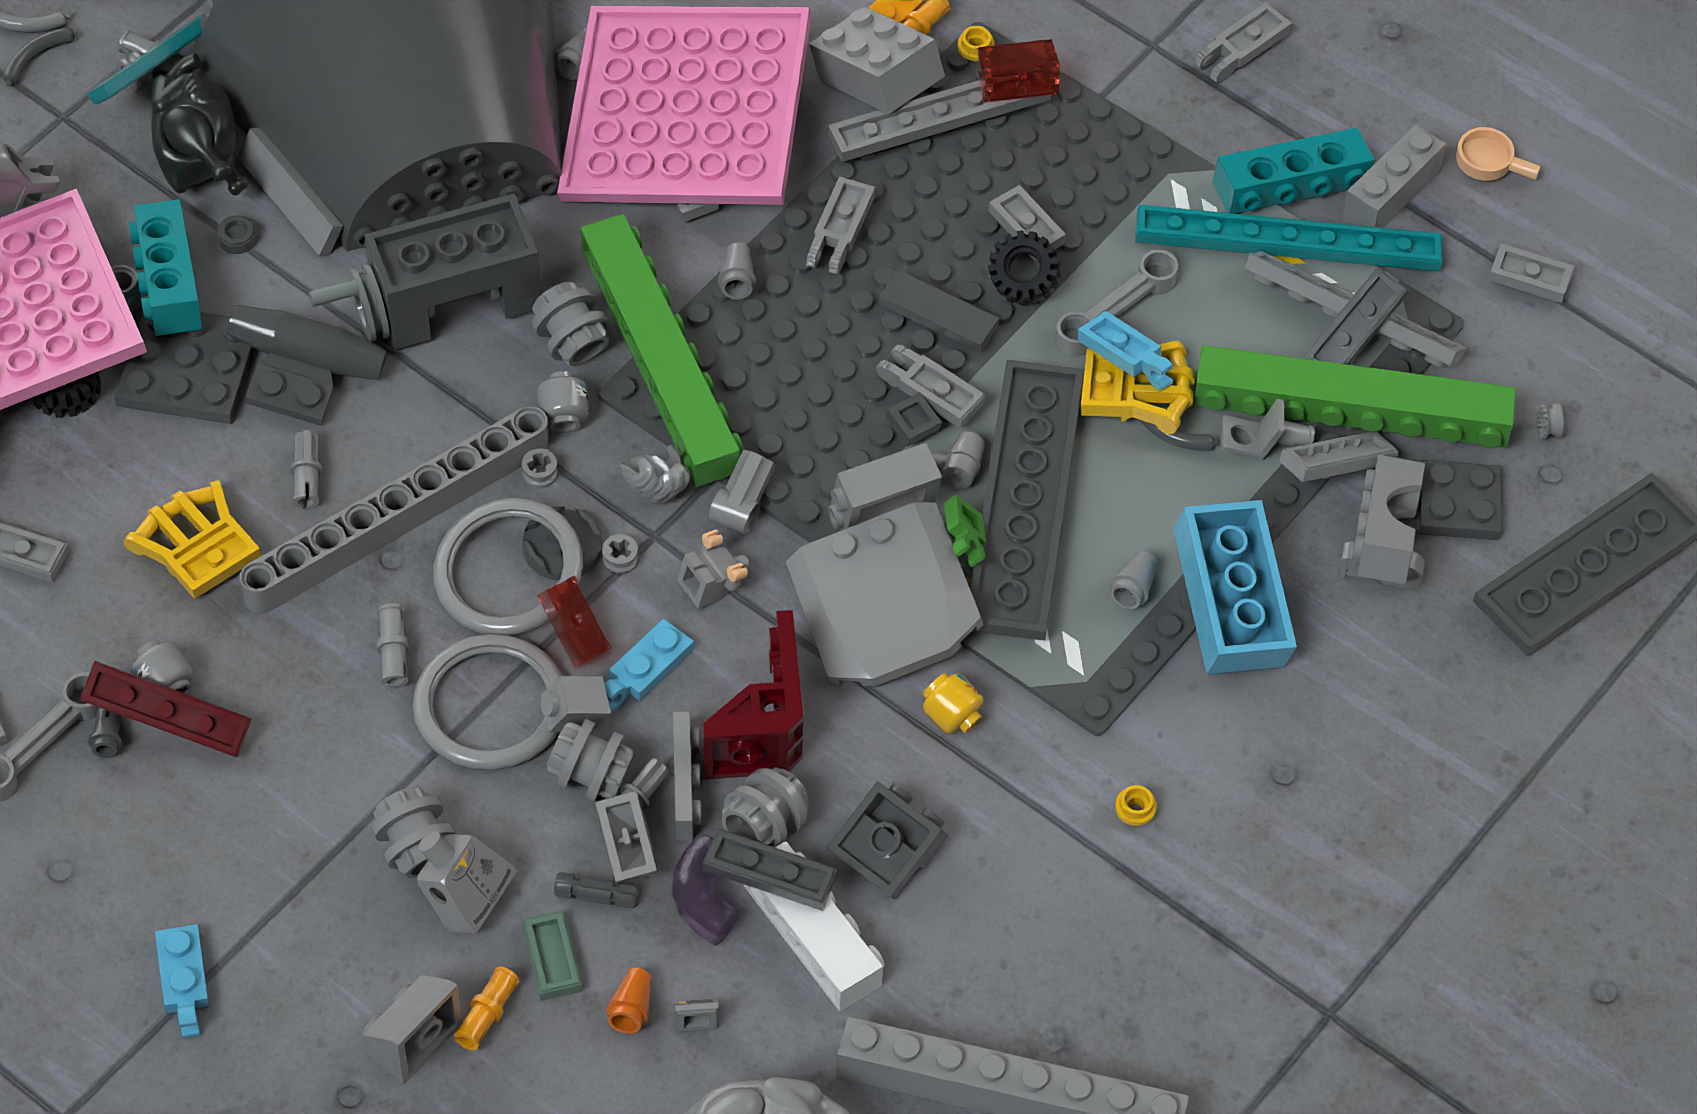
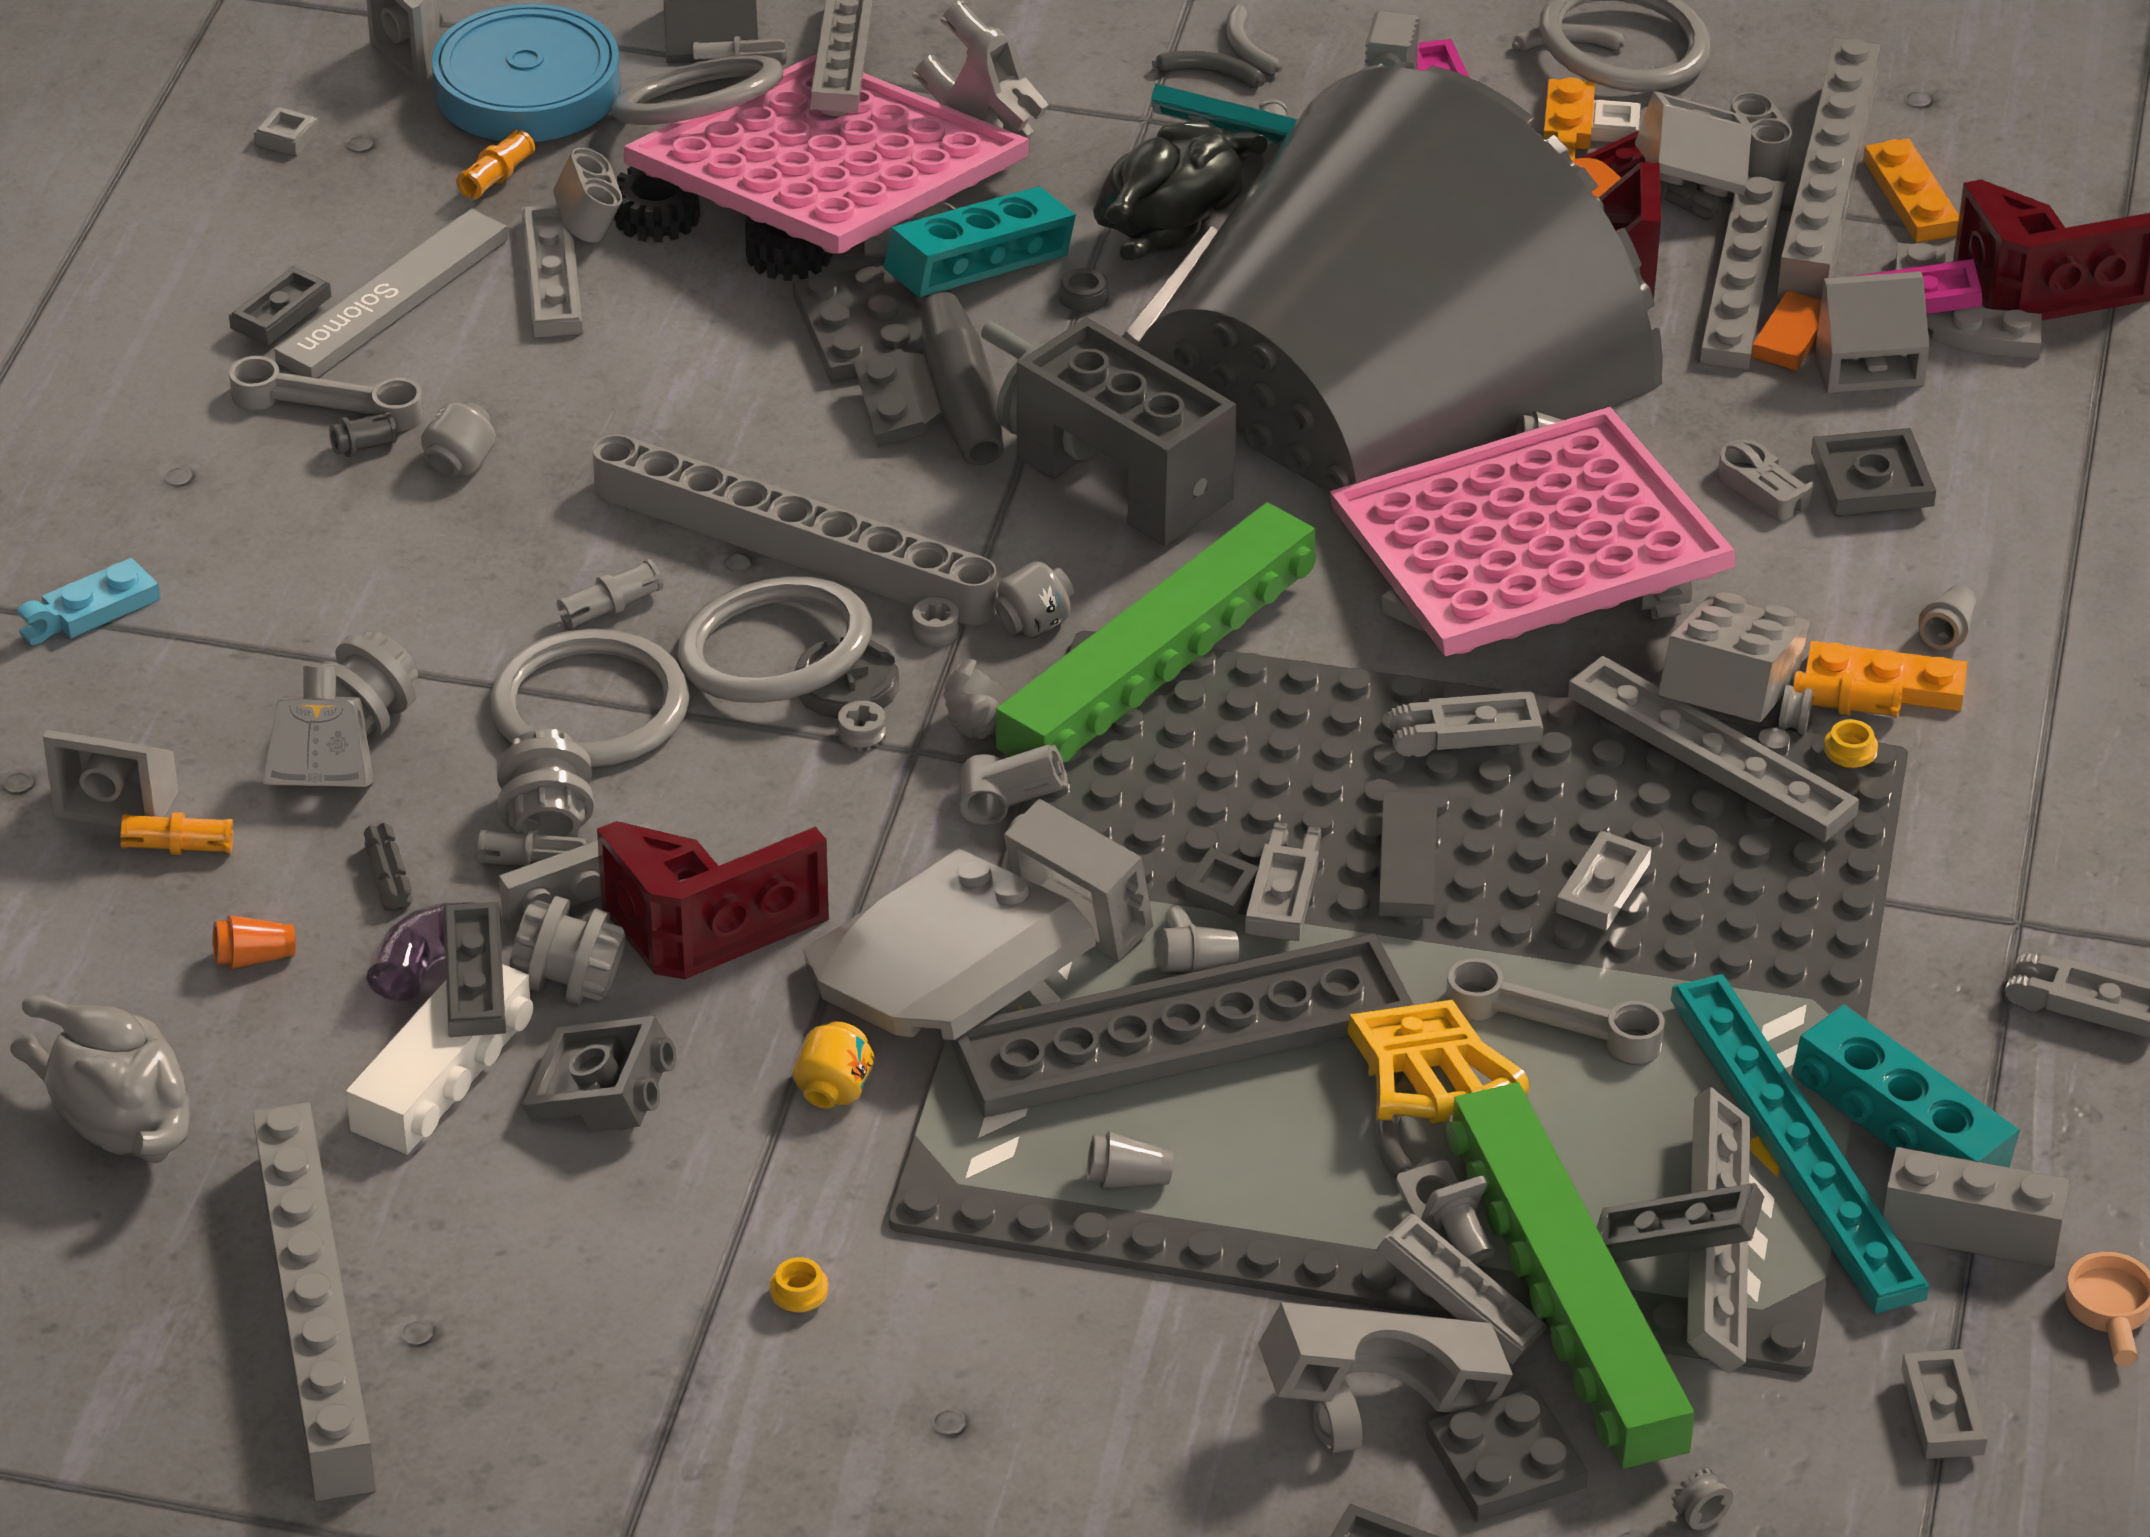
camera: 65 degrees right, 15 degrees down
dark red tile [80,661,253,758] -> none
yellow plate [123,480,261,599] -> none
light grey axle [290,430,322,508] -> none
sand green tile [522,911,583,1001] -> none
light grey piece [532,282,610,366] -> none
clear red hinge [537,575,613,668] -> none
light grey brick [541,676,611,732] -> none
light grey slope [595,791,658,884] -> none
medium azure plate [604,619,694,713] -> none
light grey slope [674,999,719,1032] -> none
light grey piece [677,529,749,609] -> none
light grey cone [718,243,756,300] -> none
bright green plate [944,495,986,567] -> none
clear red hinge [978,39,1060,102] -> none
black tyre [988,230,1061,306] -> none
medium azure plate [1078,311,1173,391] -> none
medium azure brick [1173,500,1297,675] -> none

